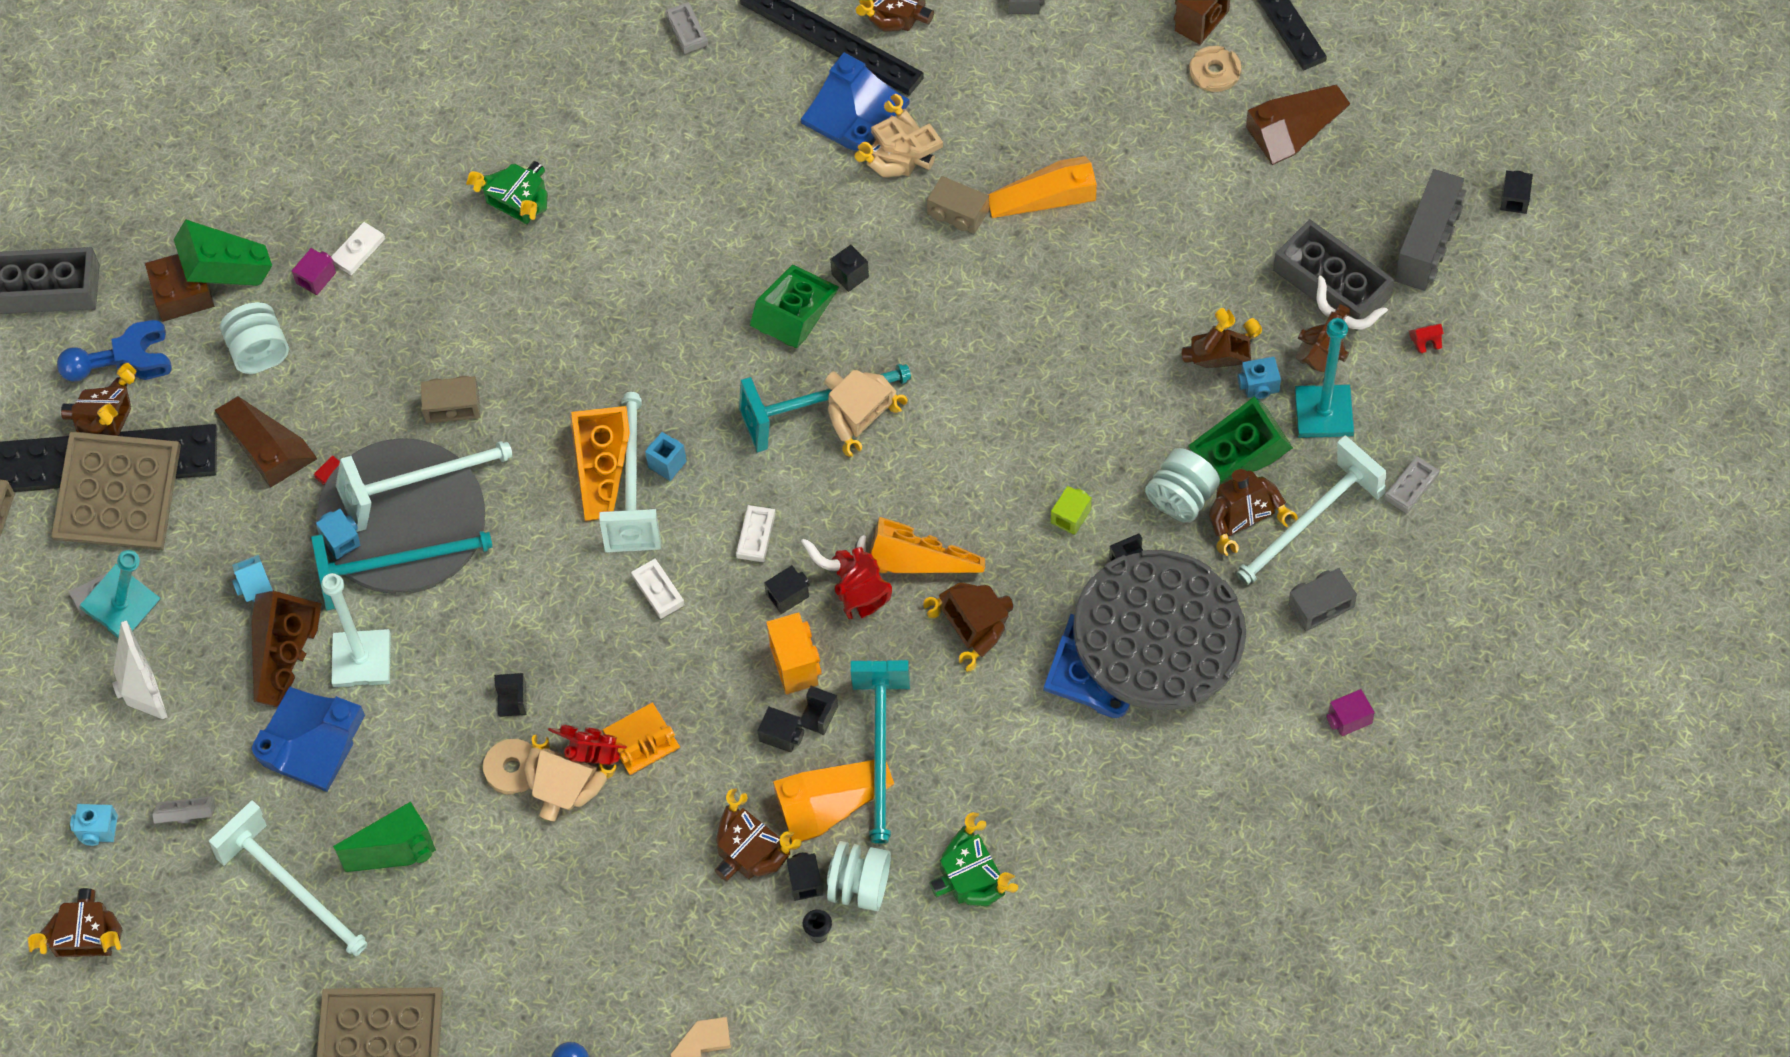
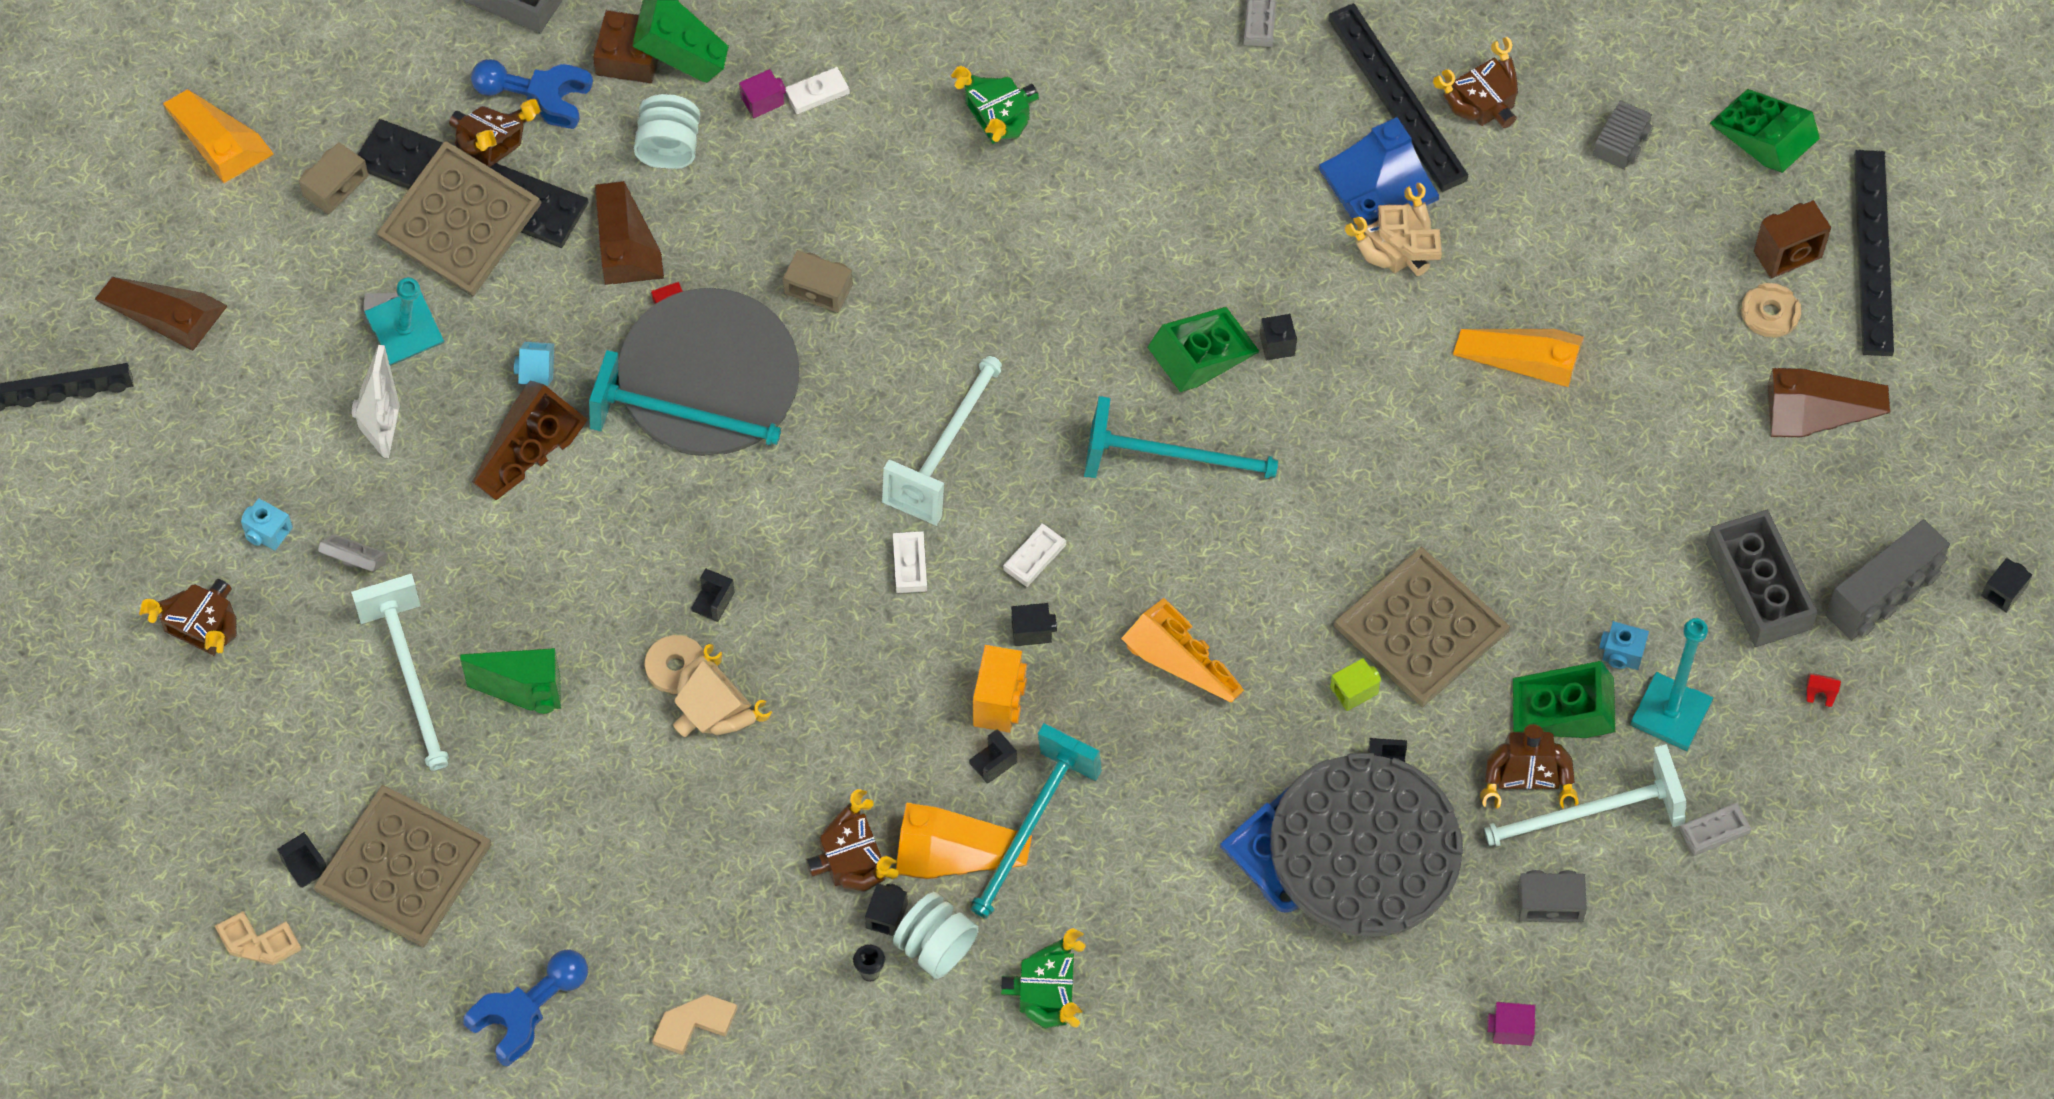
camera: 25 degrees right, 0 degrees up
blue slope [252,686,365,792] -> none
dark azure brick [316,509,360,560] -> none
light aqua tile [321,573,391,688] -> none
light aqua tile [336,441,512,532] -> none
red hinge [548,725,627,765] -> none
light orange wedge [570,406,630,521] -> none
light orange hinge [602,702,680,775] -> none
dark azure brick [645,432,687,481] -> none
black brick [758,706,805,753] -> none
red helmet [801,535,892,619] -> none
tan torso [824,370,908,457] -> none
reddish brown torso [923,582,1013,672] -> none
dark tan brick [927,176,989,234] -> none
light aqua wheel [1145,448,1220,523] -> none
reddish brown torso [1182,308,1262,368] -> none
reddish brown helmet [1295,276,1388,372] -> none
none -> dark tan plate [1334,546,1510,708]

